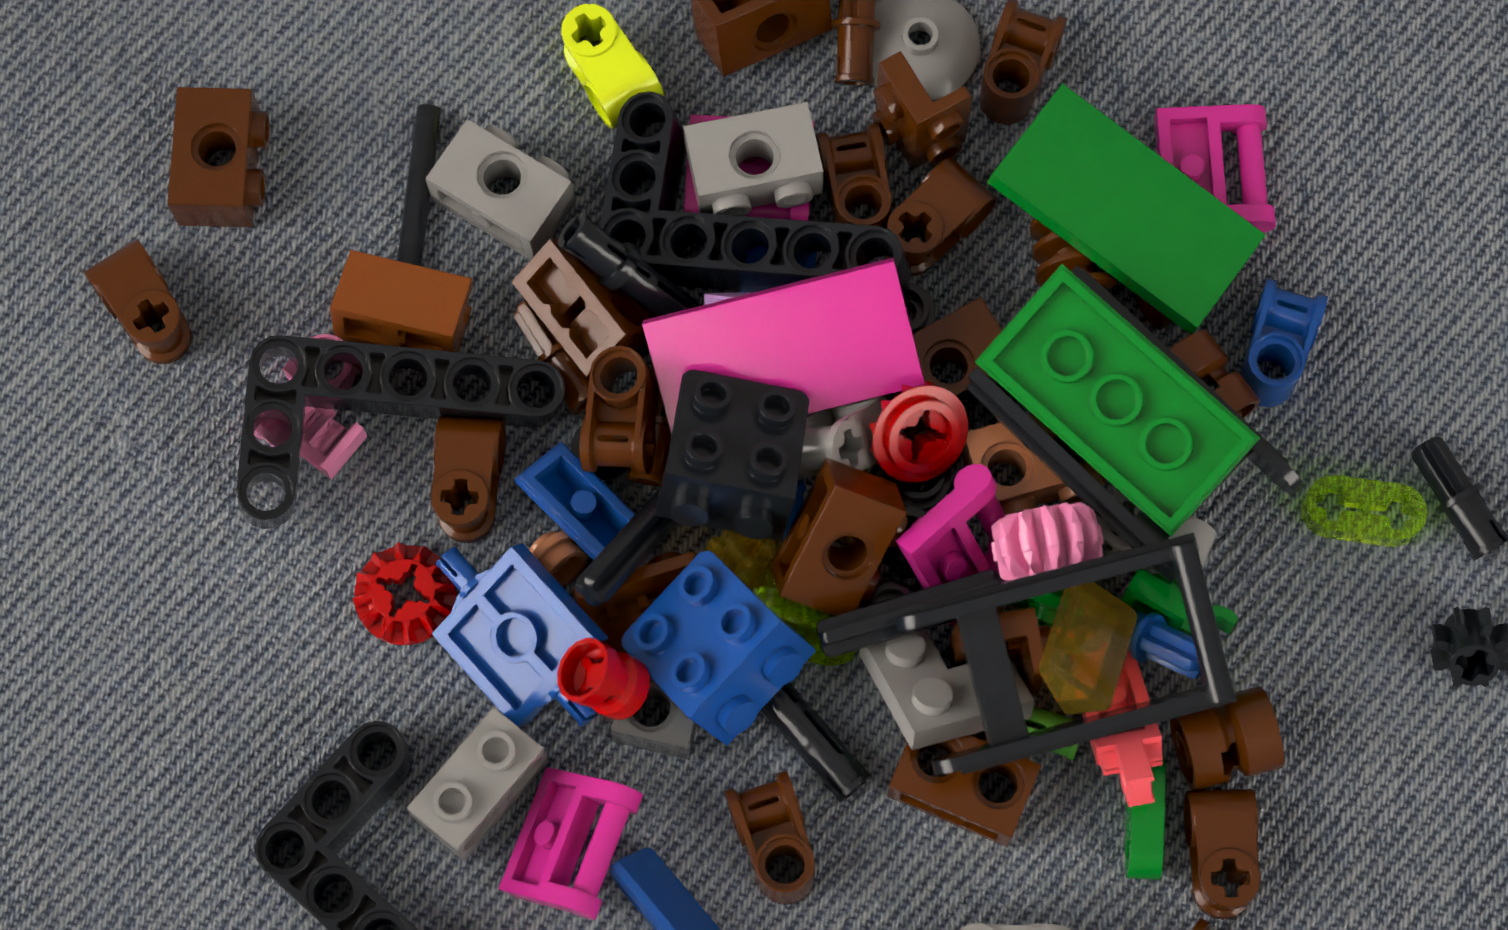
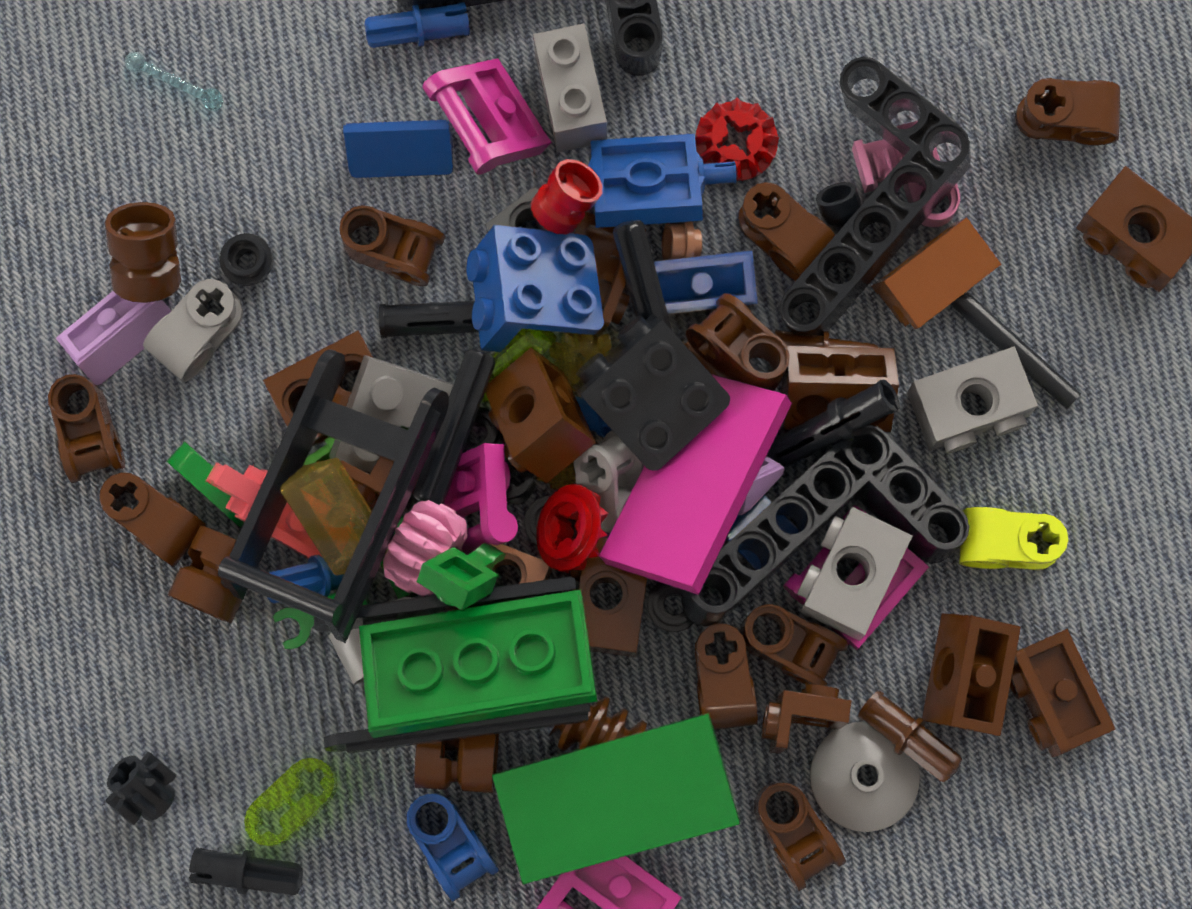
camera: 130 degrees right, 5 degrees up
none -> green plate [416,542,506,610]
none -> black hinge [816,182,861,227]

